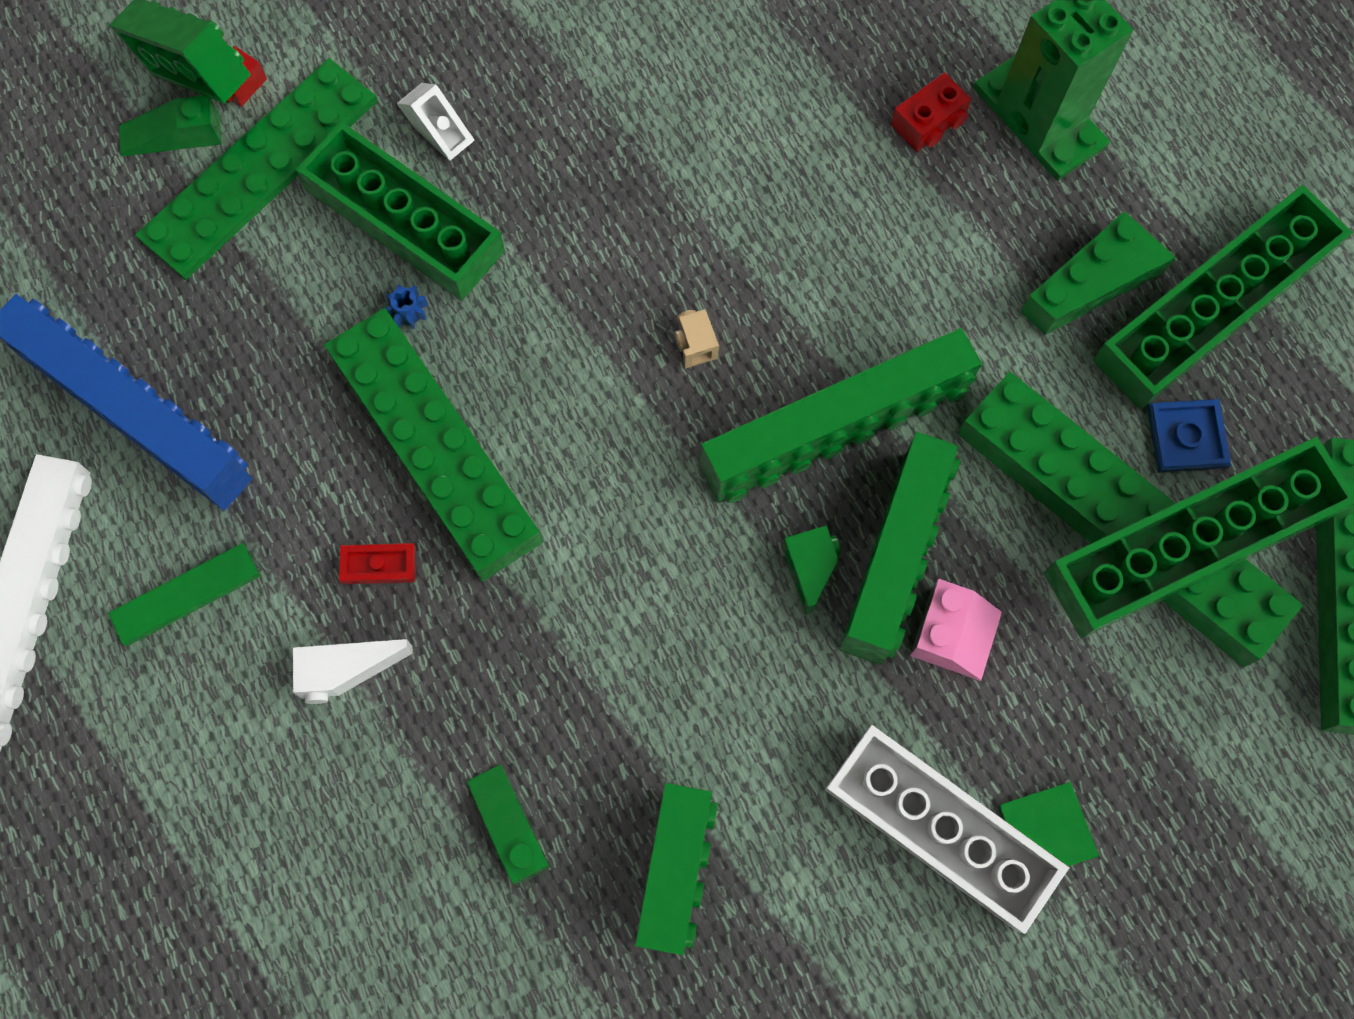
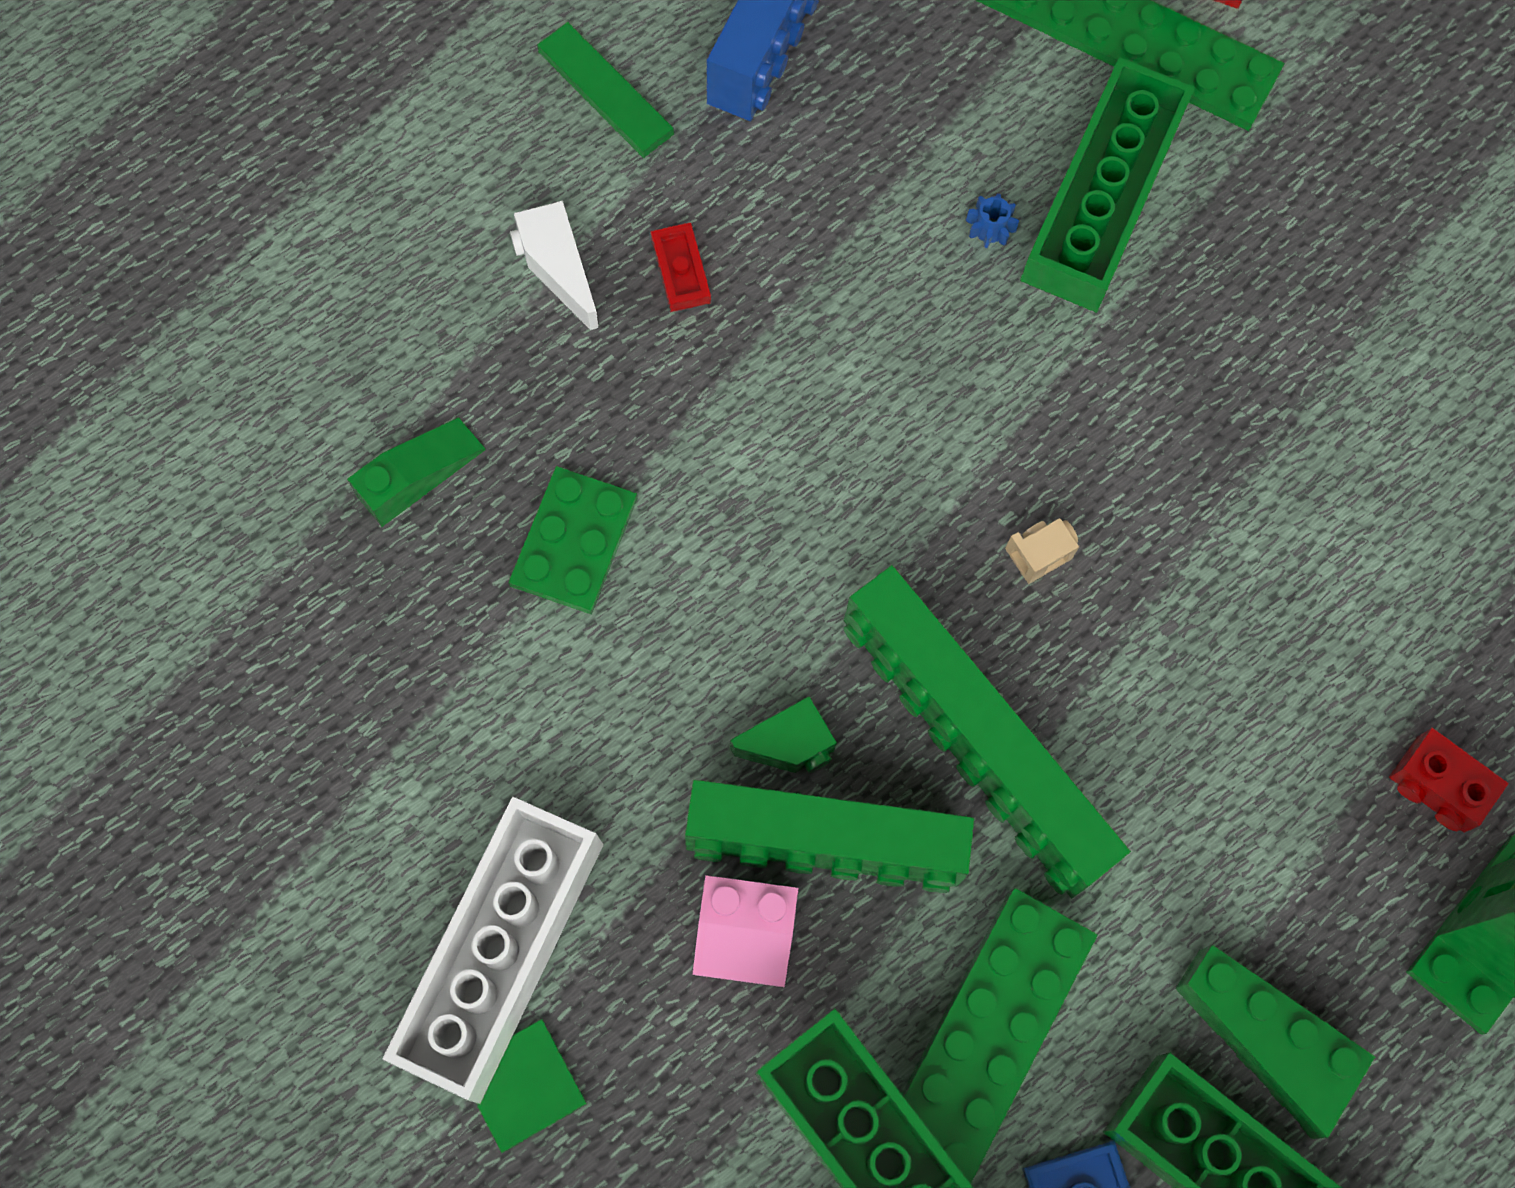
camera: 75 degrees right, 0 degrees up
green brick [324,308,543,582] -> none
white slope [397,83,474,161] -> none
green brick [635,783,718,955] -> none
none -> green plate [508,466,638,615]

